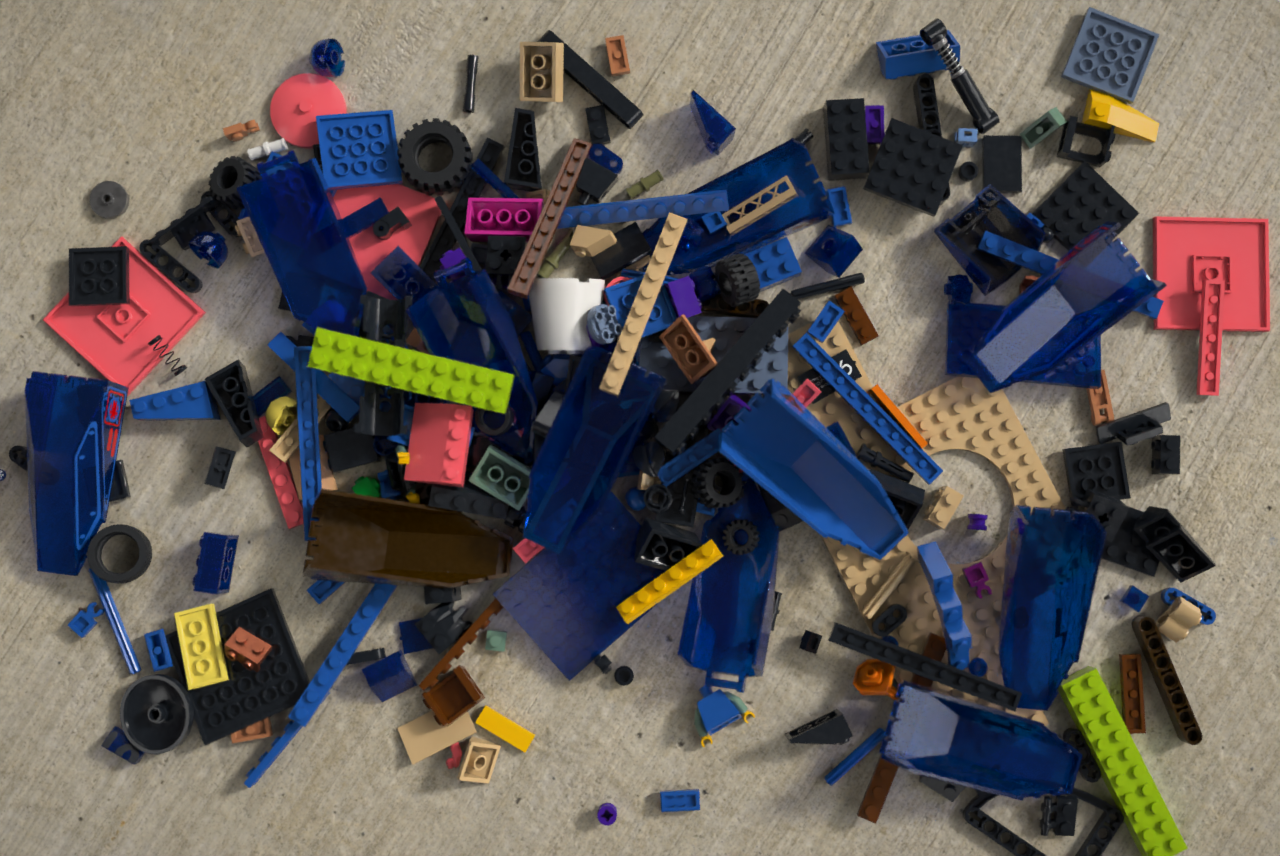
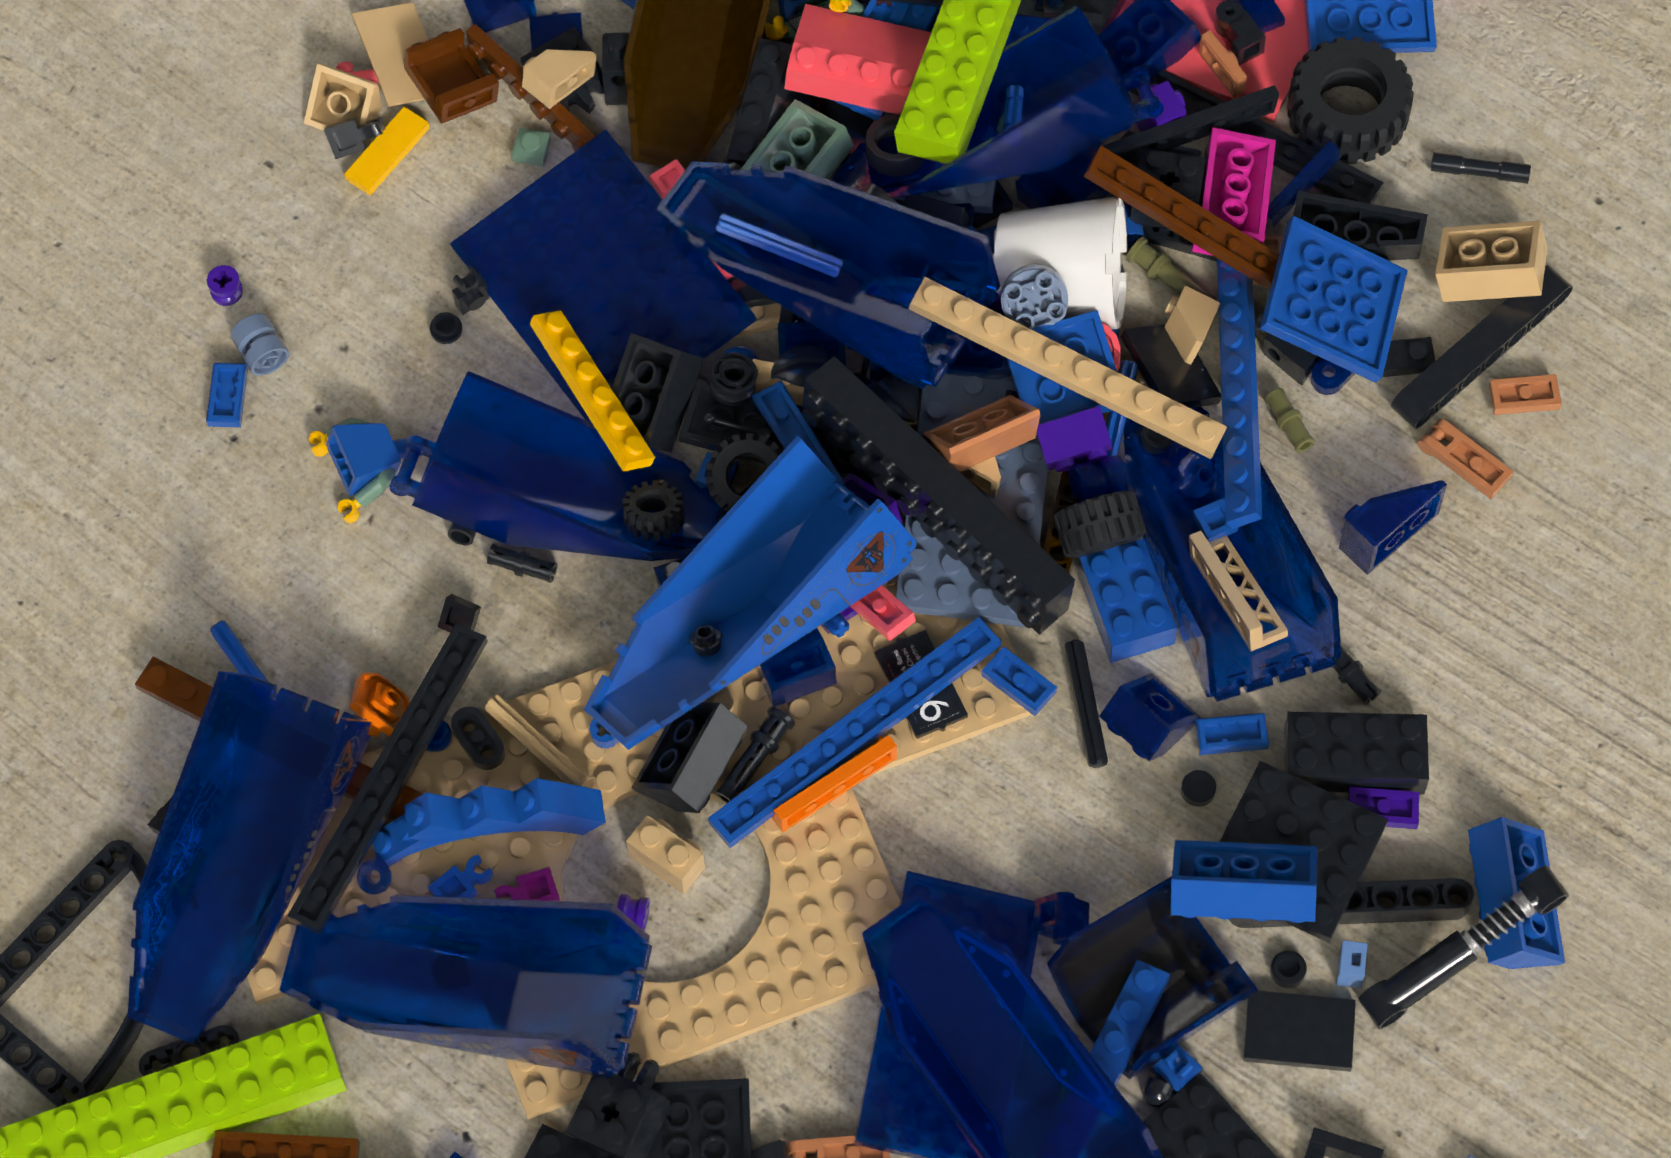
camera: 100 degrees right, 20 degrees down
black slope [785,709,853,745] -> none
reddish brown plate [834,286,879,346] -> none
sand green slope [1019,107,1067,149] -> none
black plate [1039,795,1078,836] -> none
none -> sand blue wheel [230,313,289,376]
none -> black plate [324,117,385,159]
none -> blue plate [428,855,493,917]
none -> tan slope [522,49,596,109]
none -> black plate [689,625,723,656]
none -> blue axle [716,213,843,277]
none -> blue axle [1002,85,1024,145]
none -> blue slope [1171,840,1318,923]
none -> black tile [1181,770,1216,807]
none -> nougat plate [1199,30,1247,98]
none -> blue plate [1260,216,1408,383]
none -> nougat plate [1417,419,1514,499]

